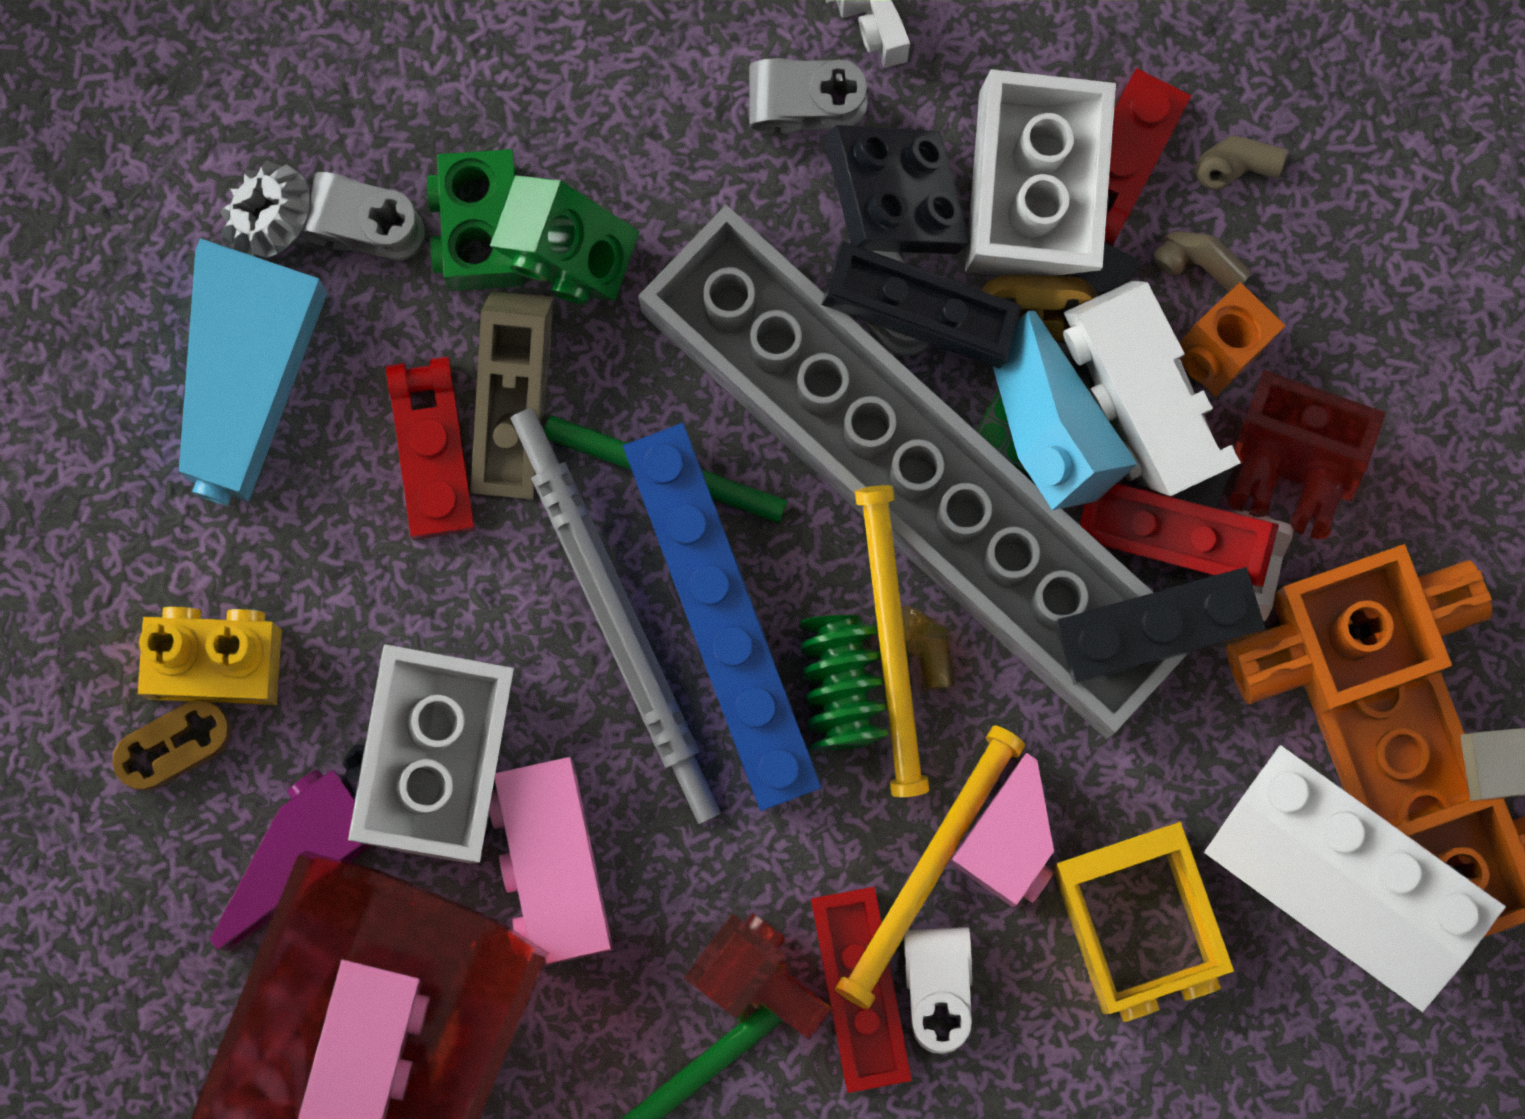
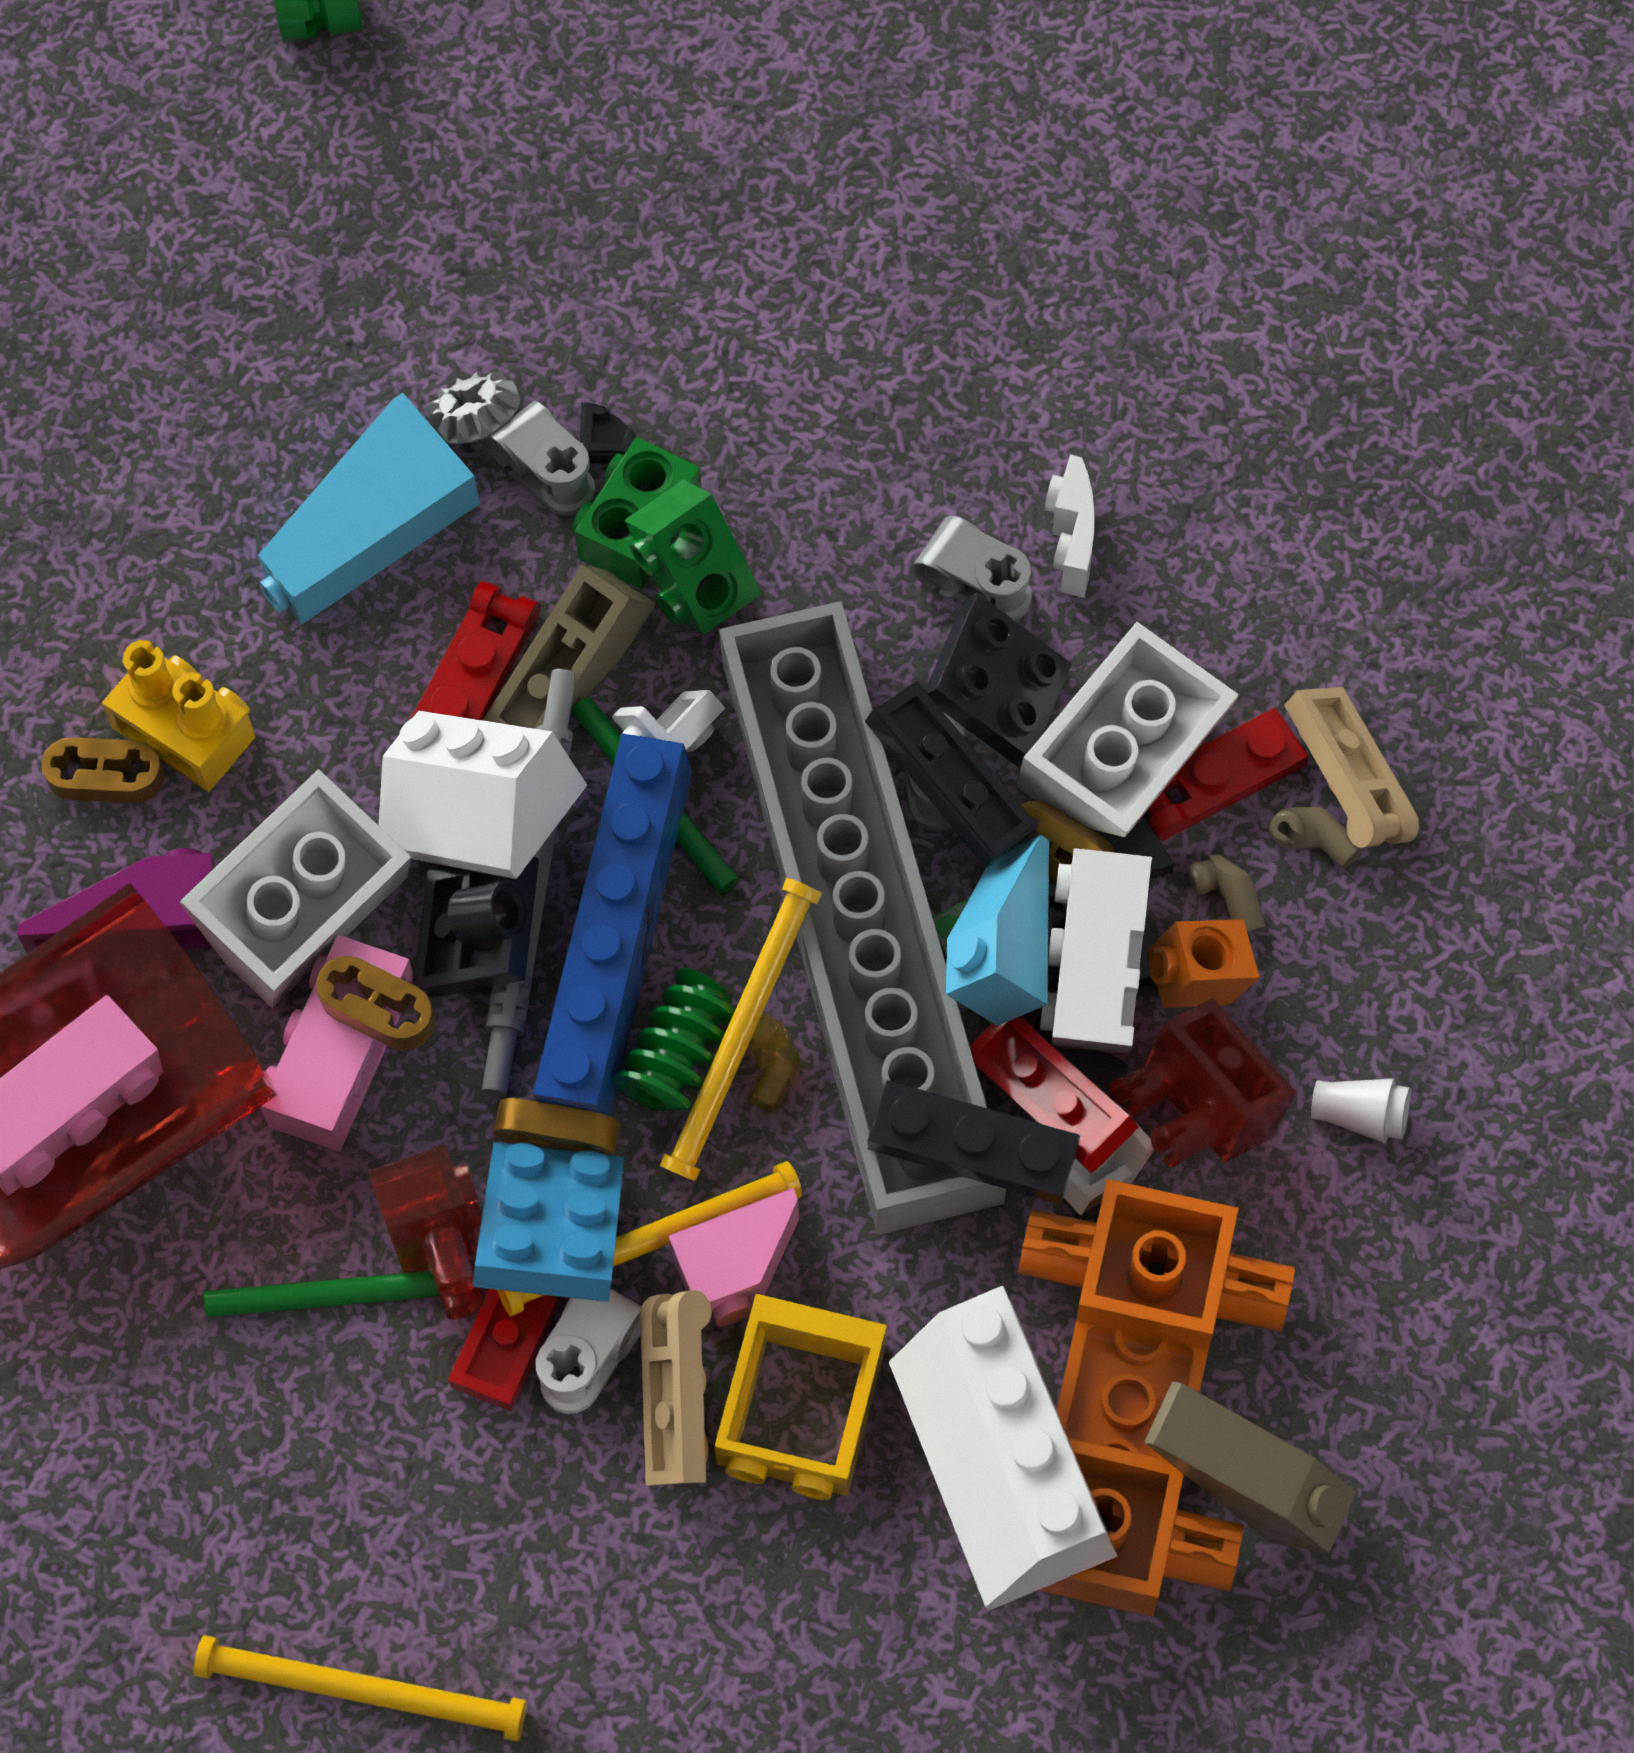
camera: 35 degrees right, 15 degrees down
none -> pearl gold beam [316,956,435,1051]
none -> white slope [378,711,587,879]
none -> black plate [413,856,539,997]
none -> dark azure plate [473,1142,624,1302]
none -> pearl gold beam [493,1098,621,1156]
none -> black tile [580,402,637,464]
none -> white bracket [612,690,725,752]
none -> tan plate [640,1290,712,1486]
none -> tan plate [1284,687,1419,848]
none -> white cone [1311,1078,1411,1143]

